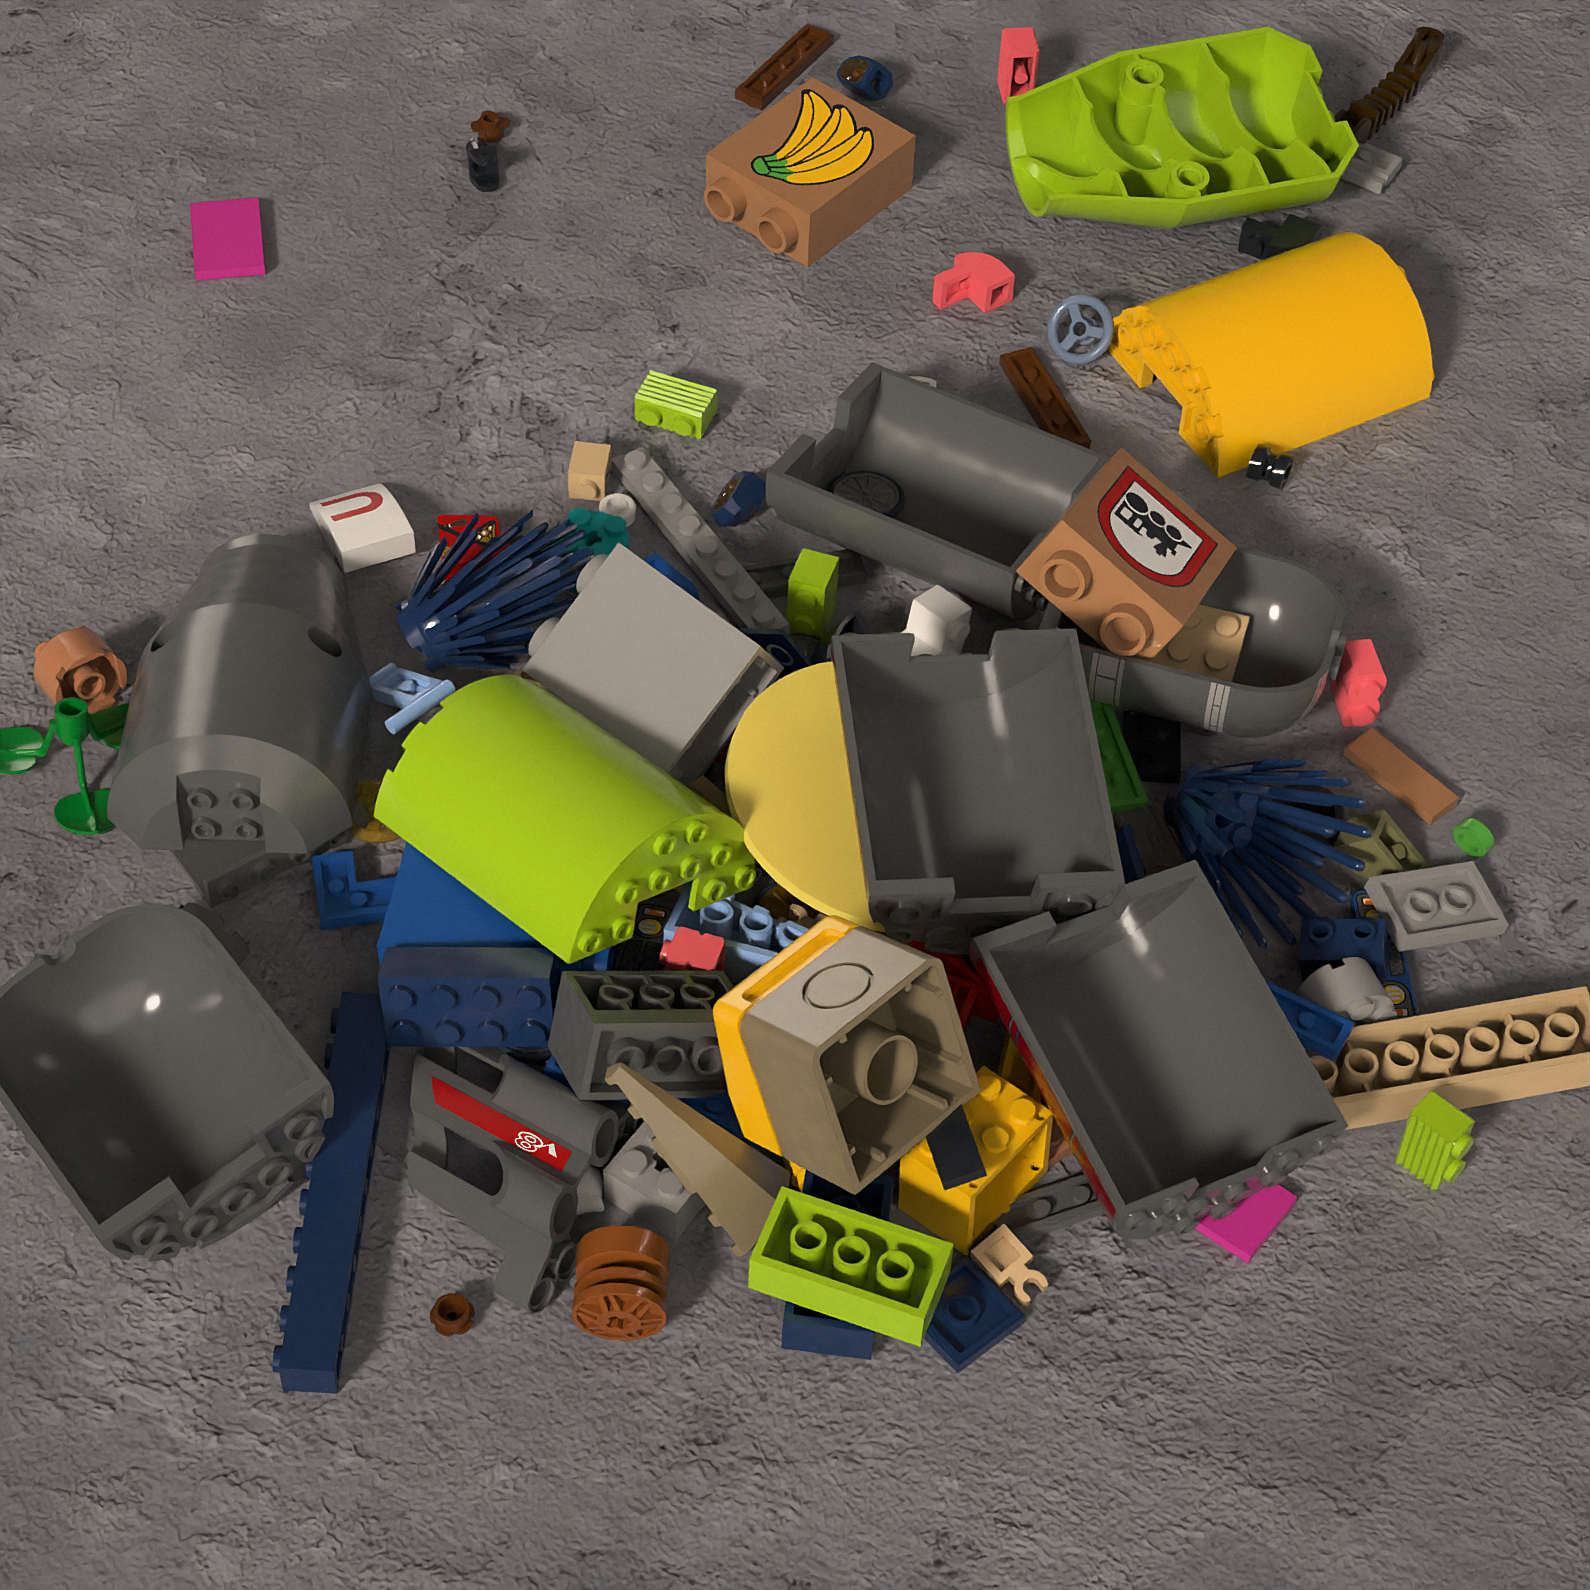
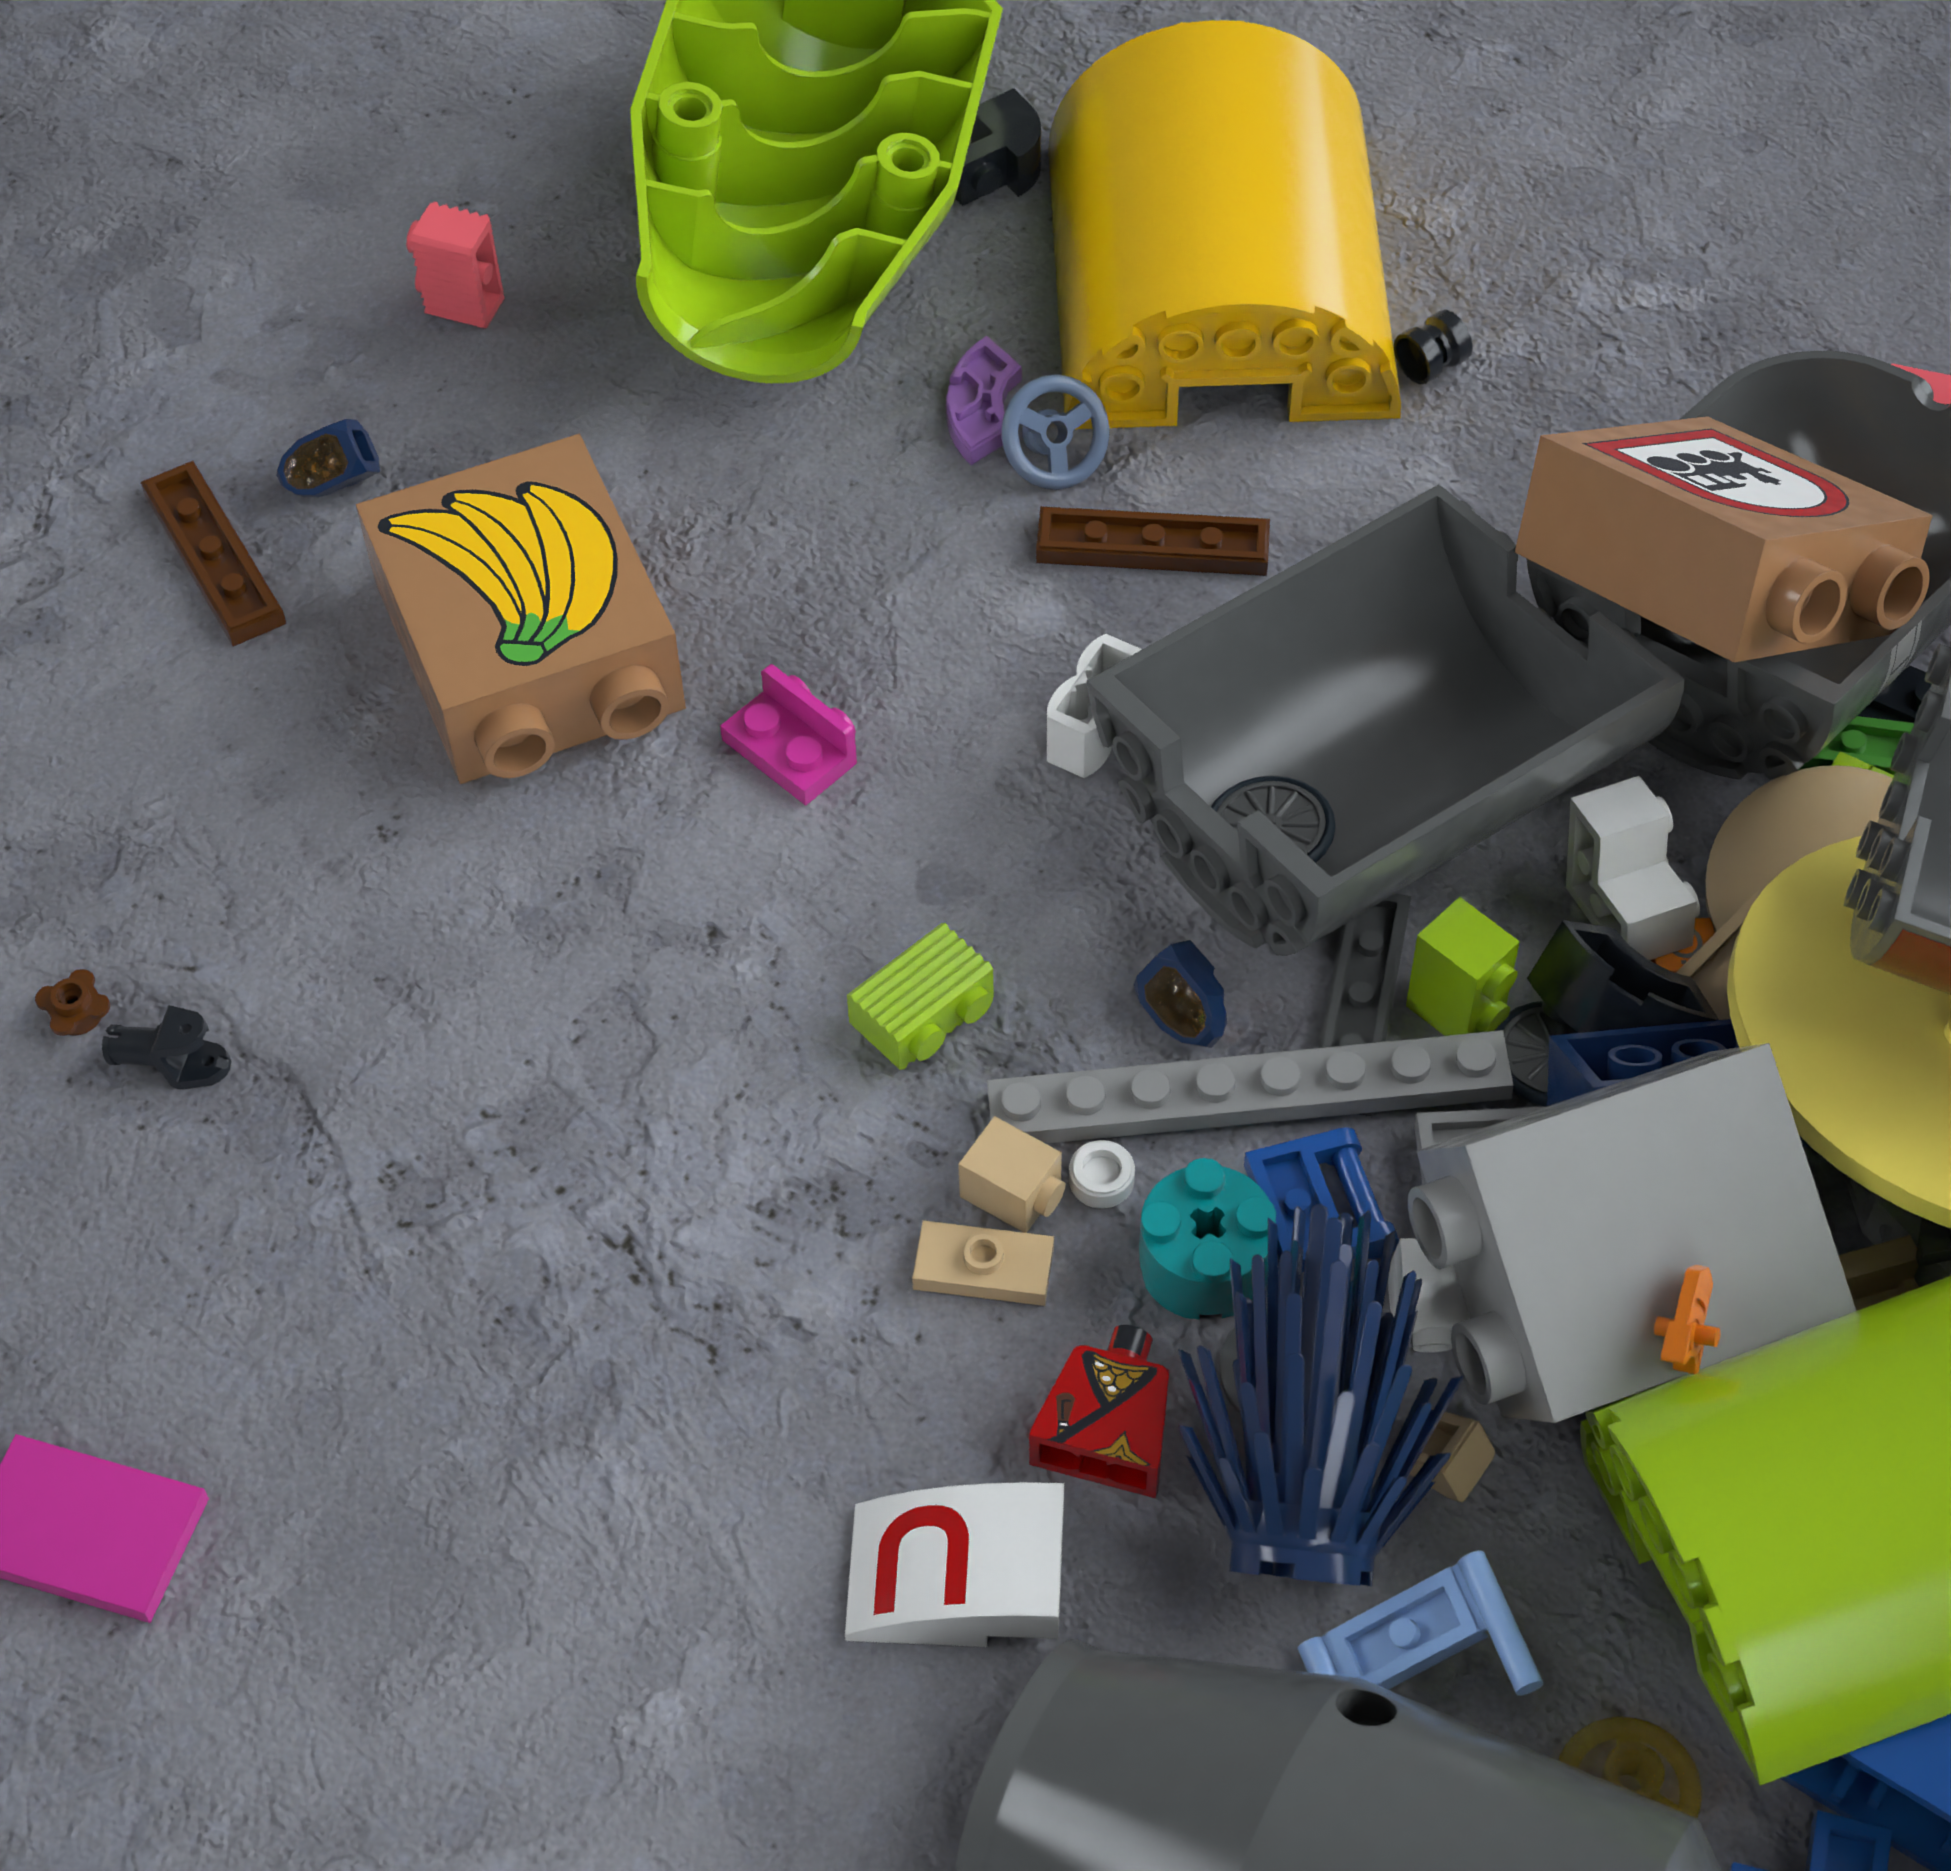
camera: 60 degrees left, 5 degrees up
coral brick [932,252,1015,313] -> none
none -> dark pink bracket [720,664,857,806]
none -> tan plate [912,1220,1054,1306]
none -> medium lavender tile [946,336,1022,465]
none -> orange piece [1654,1265,1721,1374]

